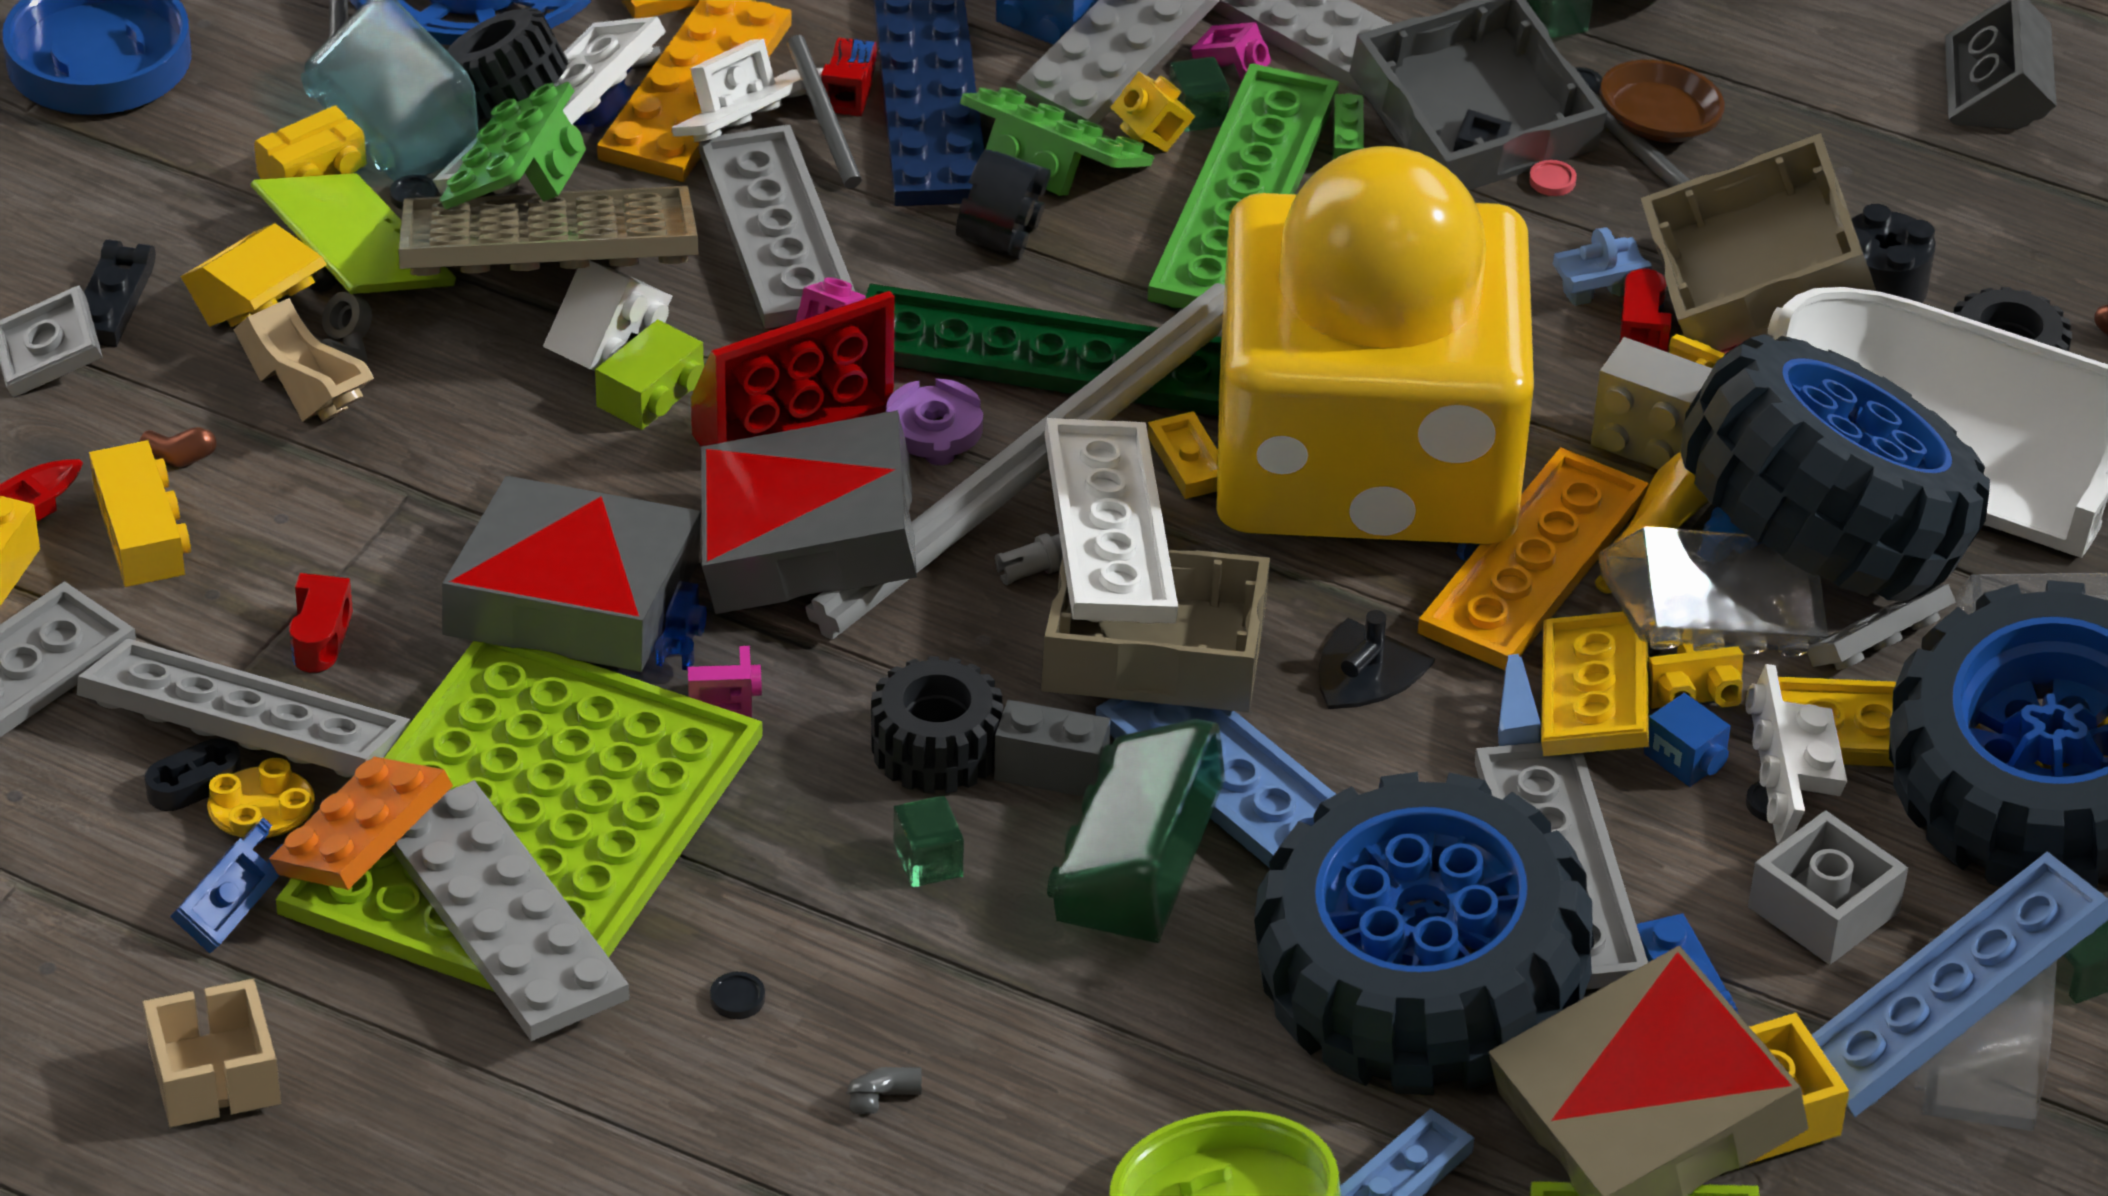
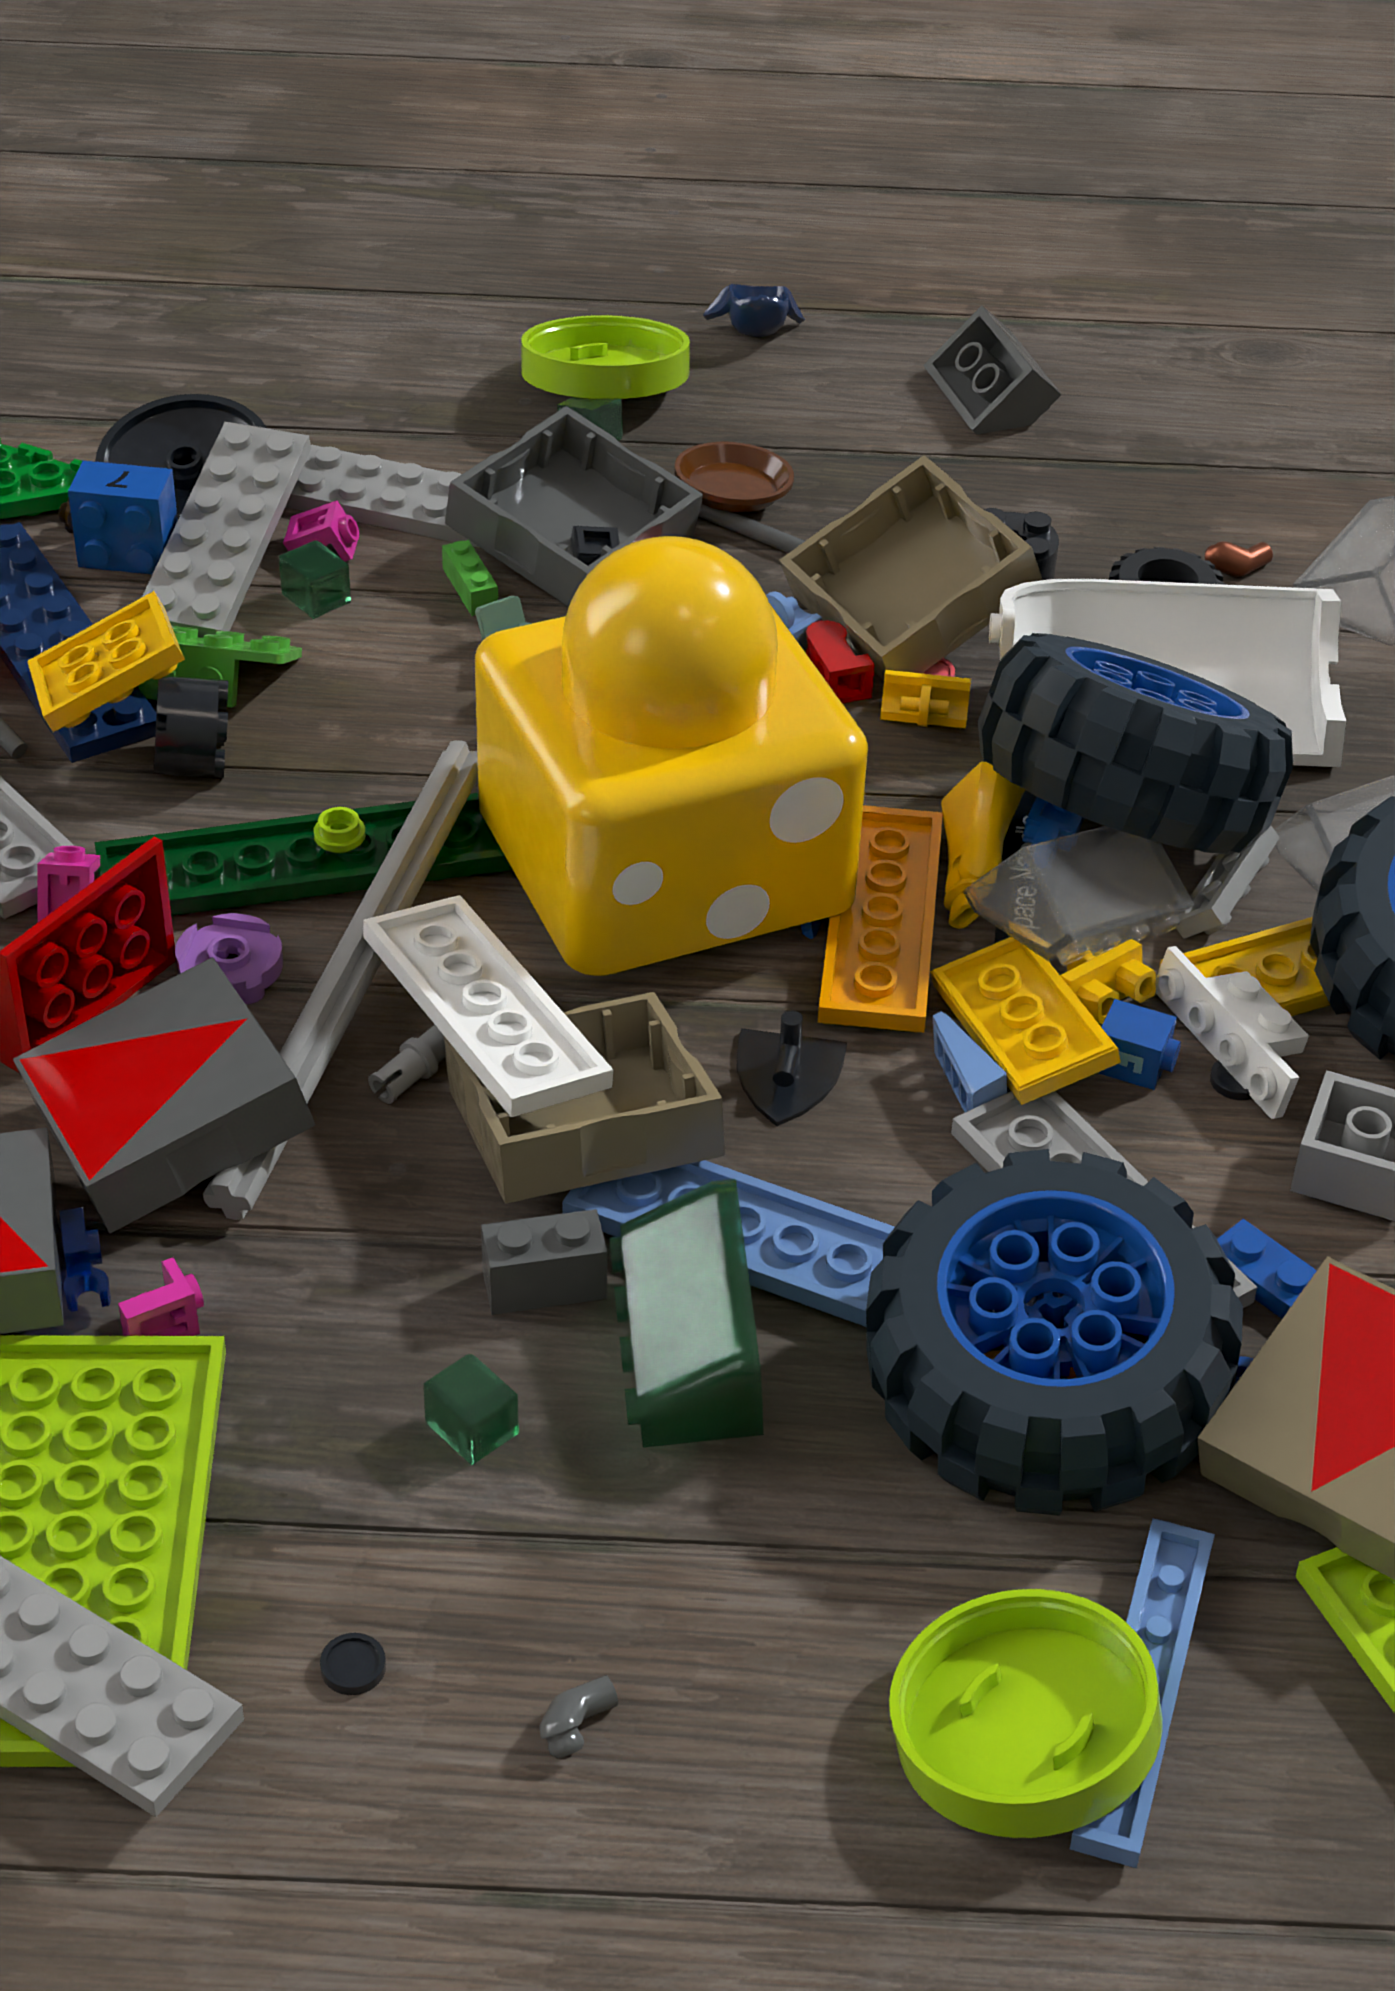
camera: 25 degrees left, 0 degrees up
black tyre [871,656,1003,794] -> none
yellow brick [1110,71,1195,153] -> none
bright green plate [1147,63,1339,309] -> none
yellow plate [1148,411,1218,499] -> none
light grey brick [1591,337,1713,469] -> none
none -> yellow plate [27,591,185,732]
none -> lime plate [314,807,365,853]

